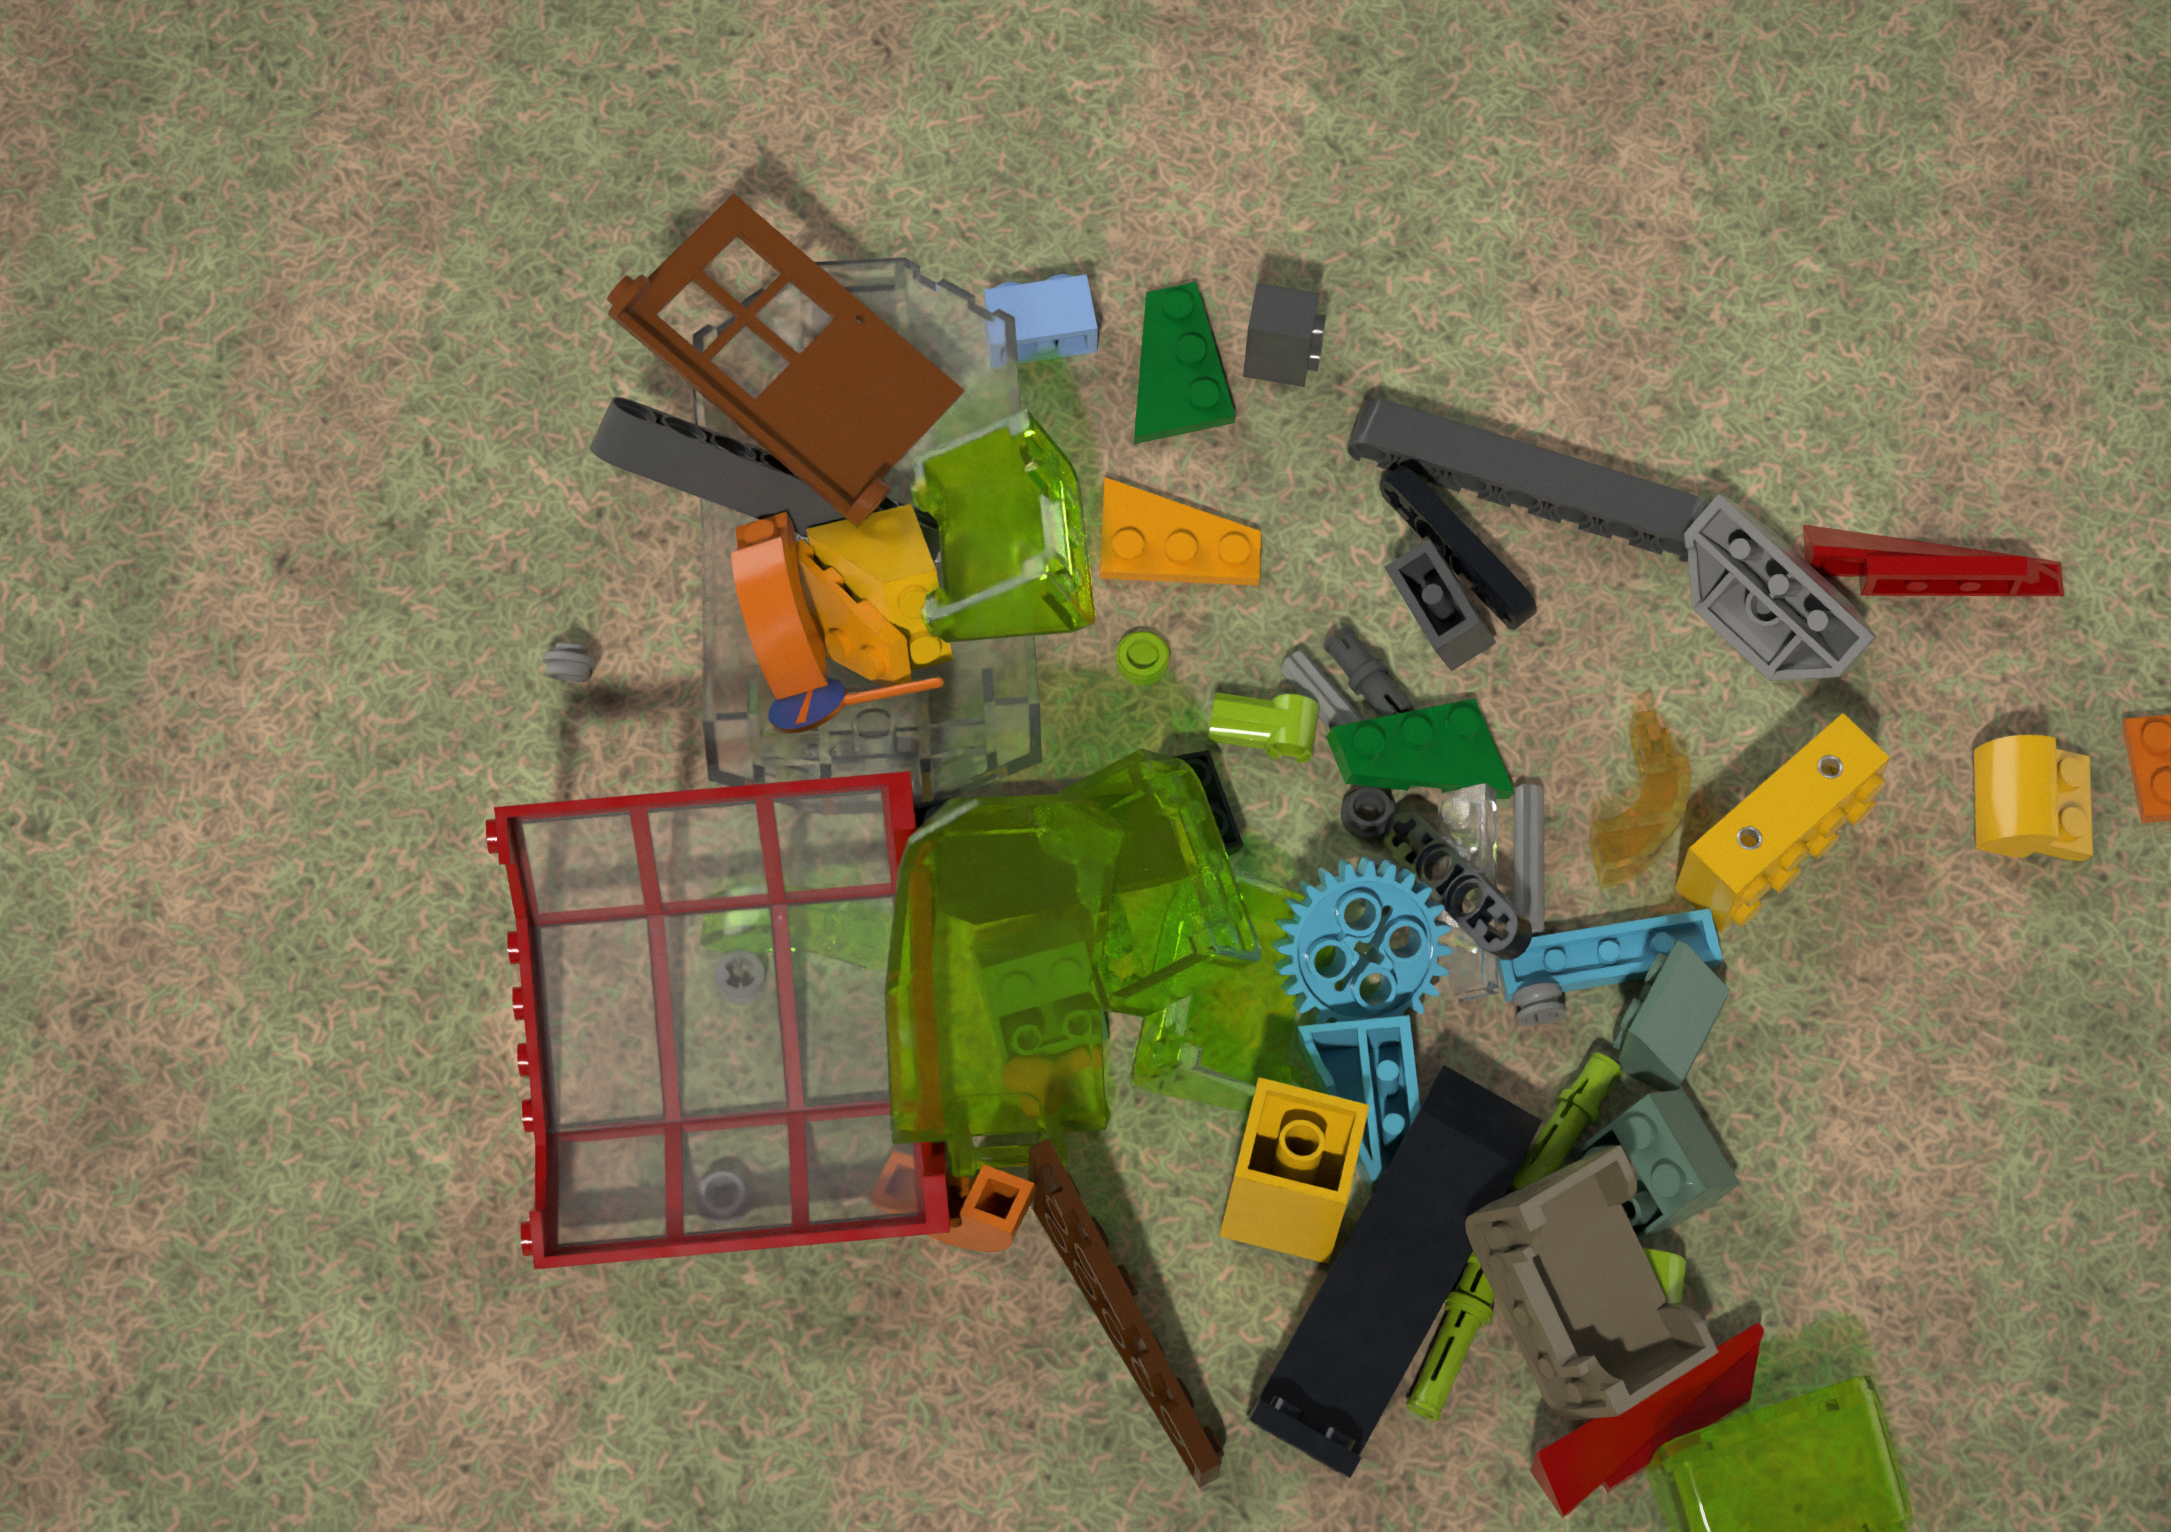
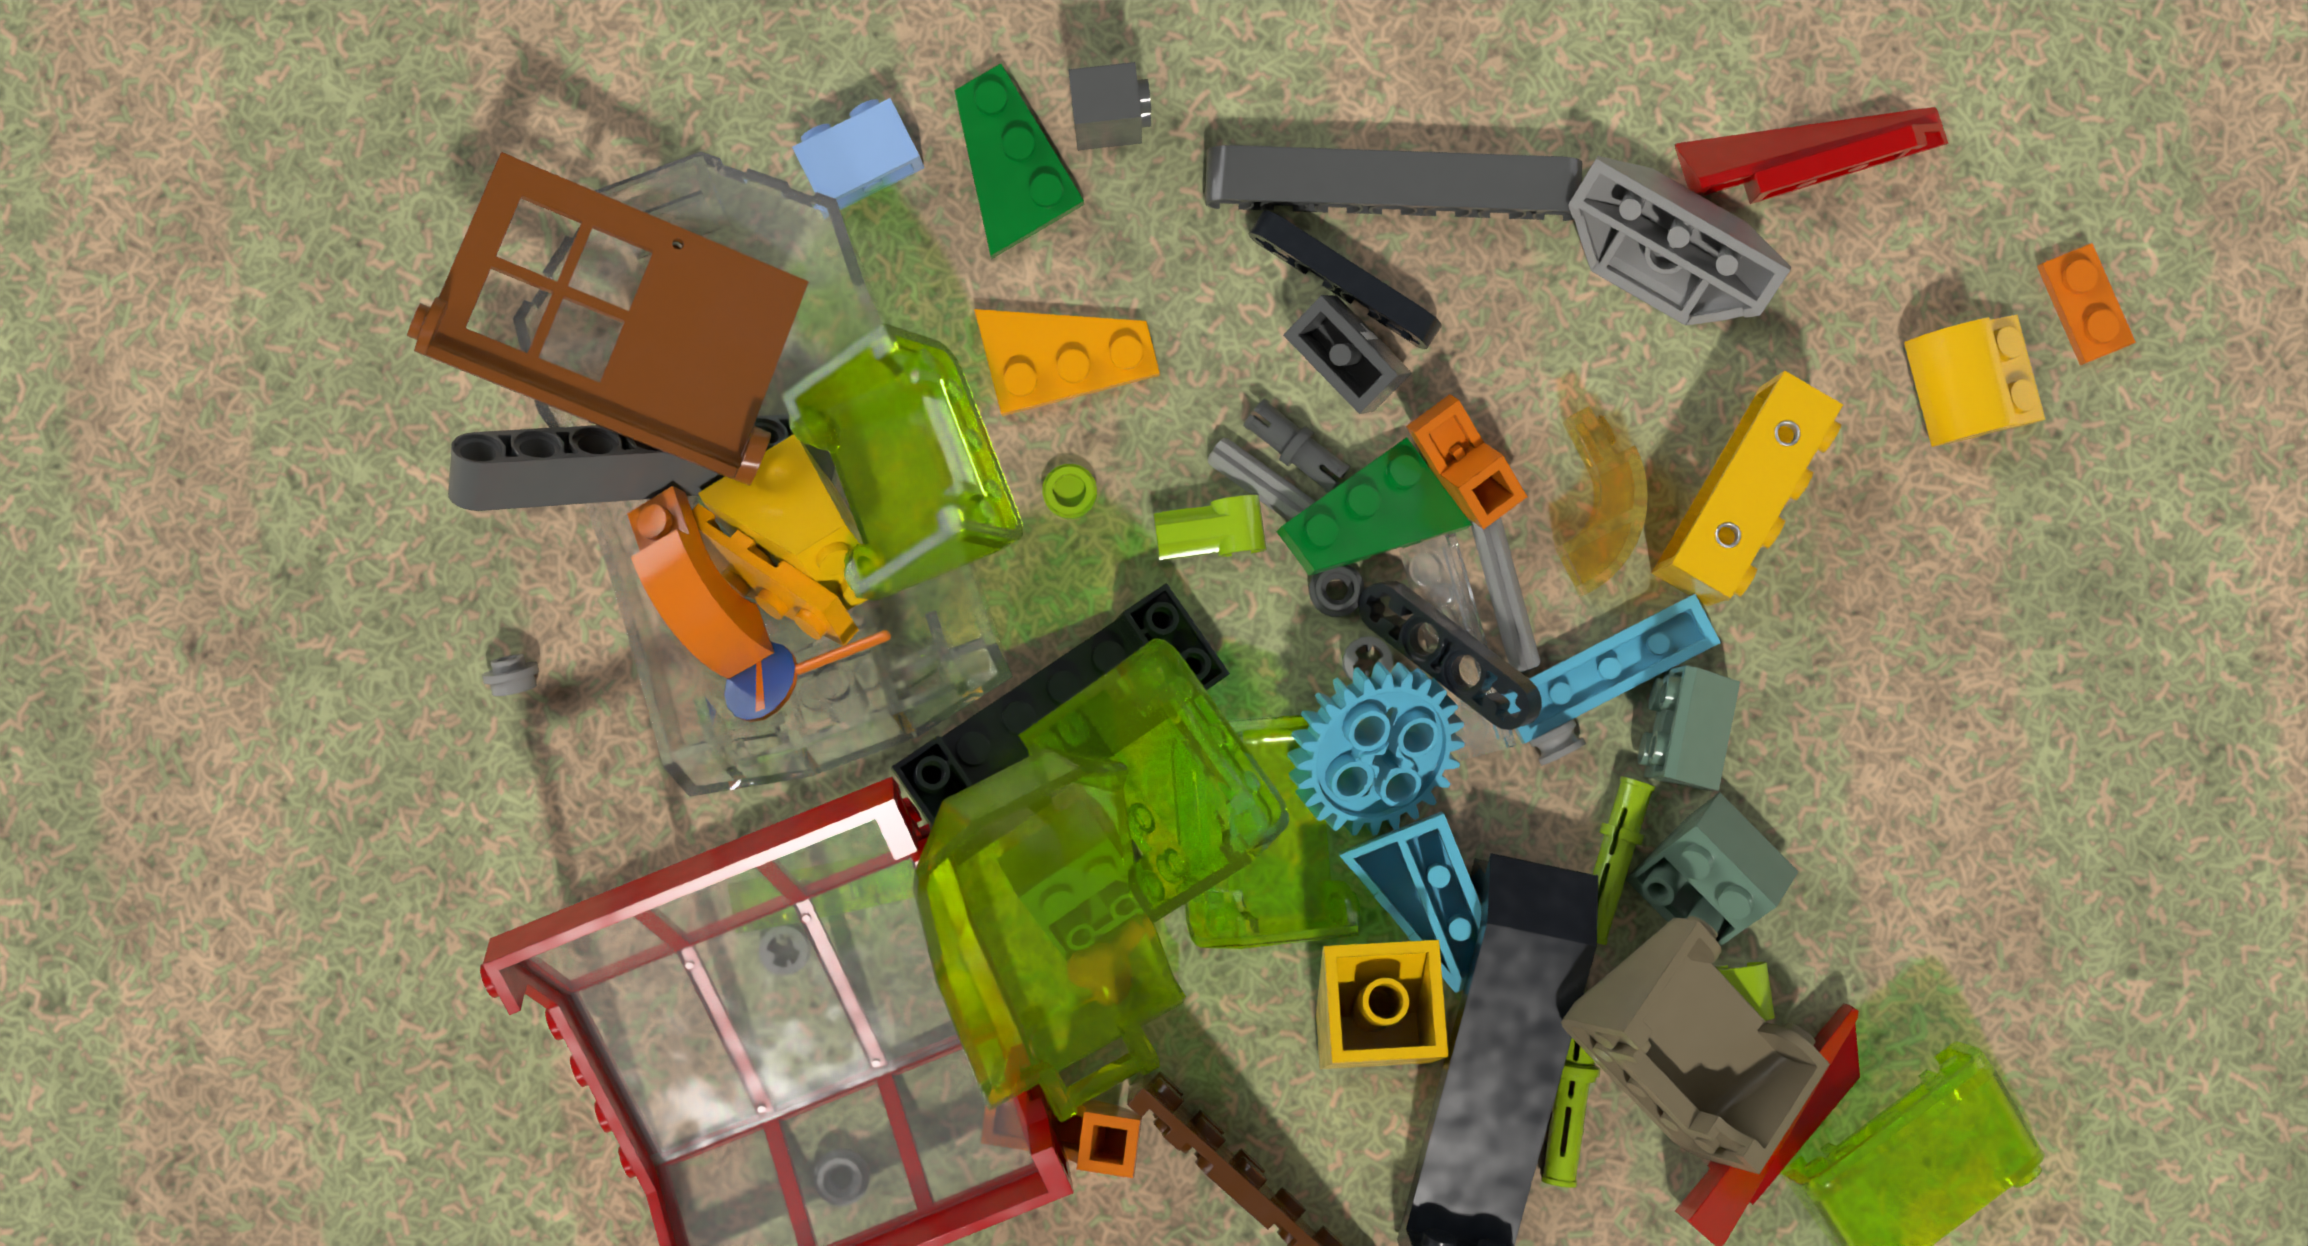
camera: 15 degrees left, 20 degrees up
none -> orange brick [1406,394,1528,530]

